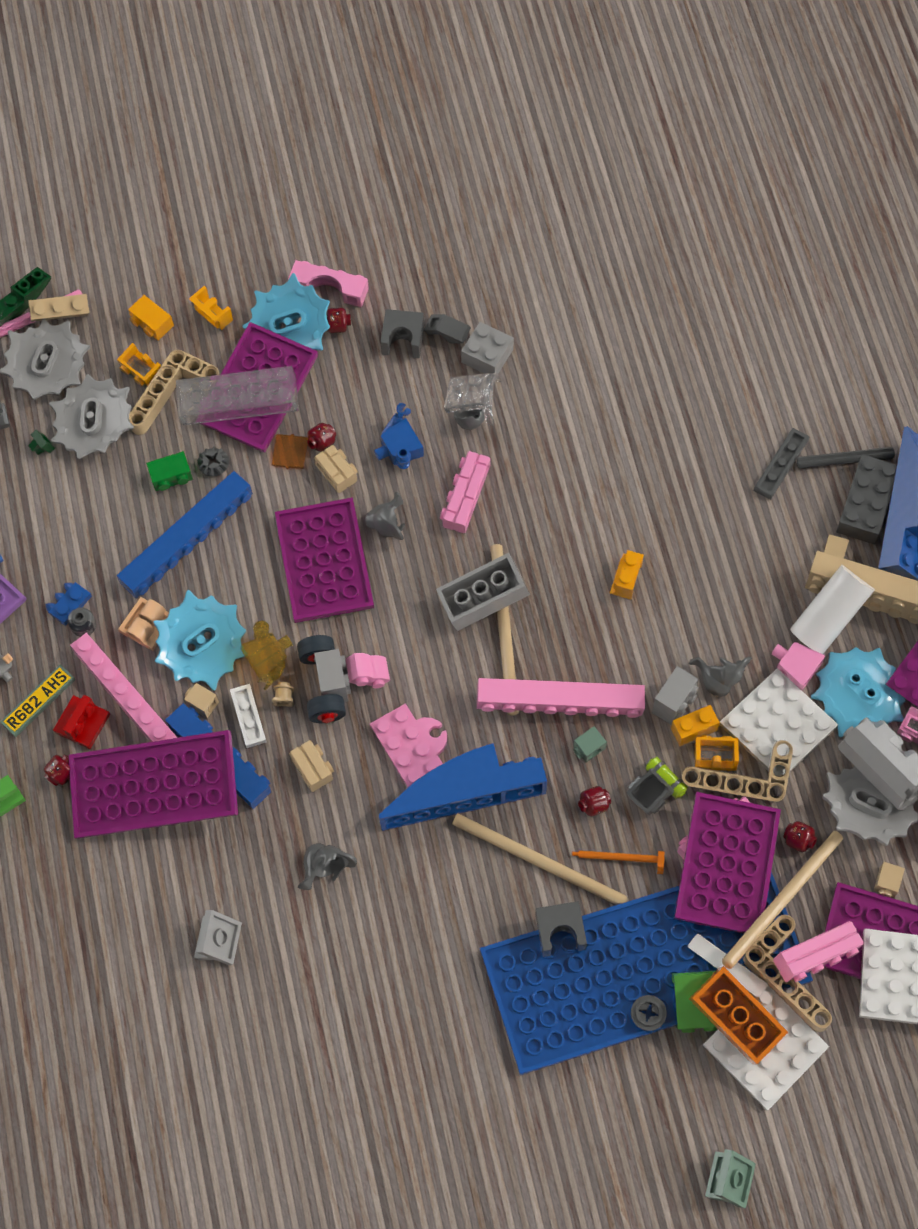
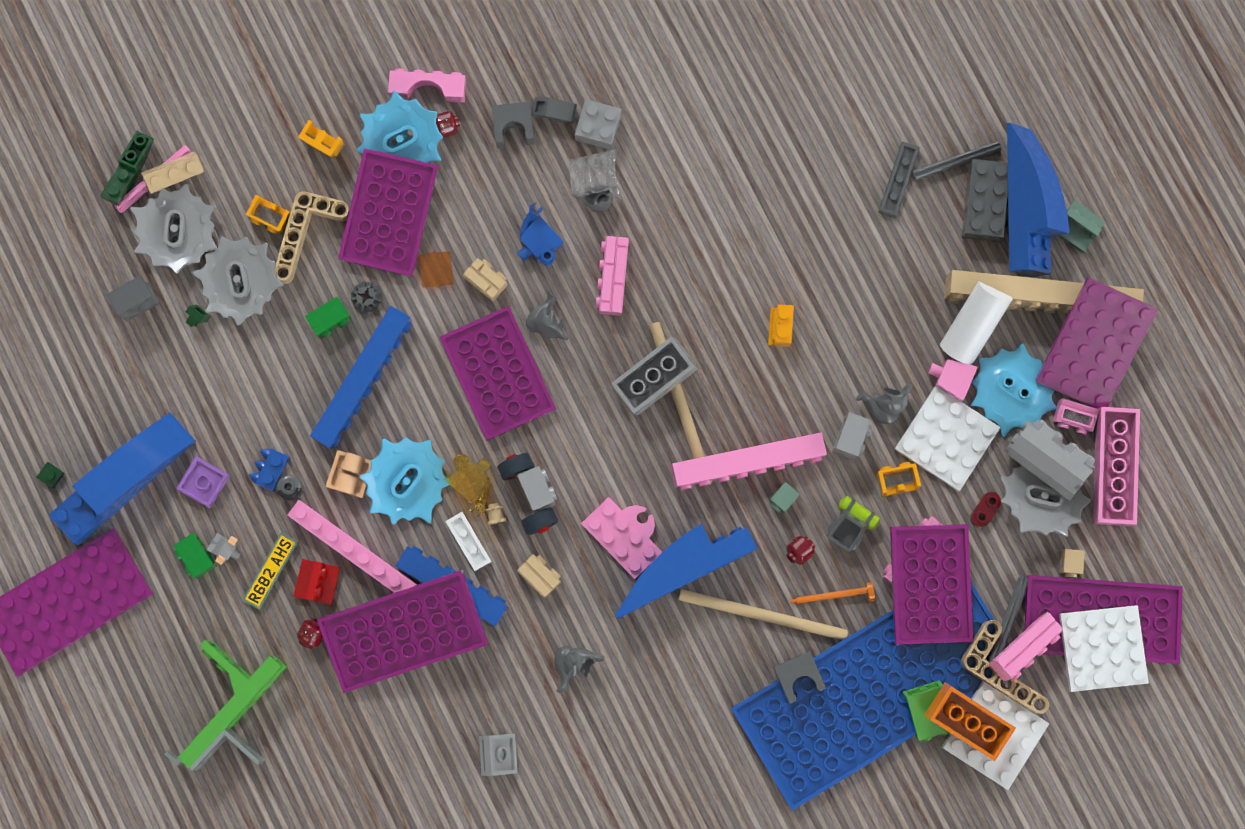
camera: 20 degrees left, 15 degrees up
light orange brick [128,295,174,341] -> none
clear brick [176,366,299,425] -> none
tan brick [184,683,219,718] -> none
dark red head [307,423,336,452] -> none
bright pink brick [345,653,390,689] -> none
dark grey gear [631,995,667,1031] -> none
light orange brick [671,705,720,746] -> none
tan beam [682,740,793,802] -> none
white sticker [688,934,768,997] -> none
tan piece [722,831,843,969] -> none
dark red head [783,821,817,853] -> none
tan brick [824,534,849,559] -> none
none -> dark red plate [970,492,1001,527]
none -> dark grey axle [988,576,1028,662]

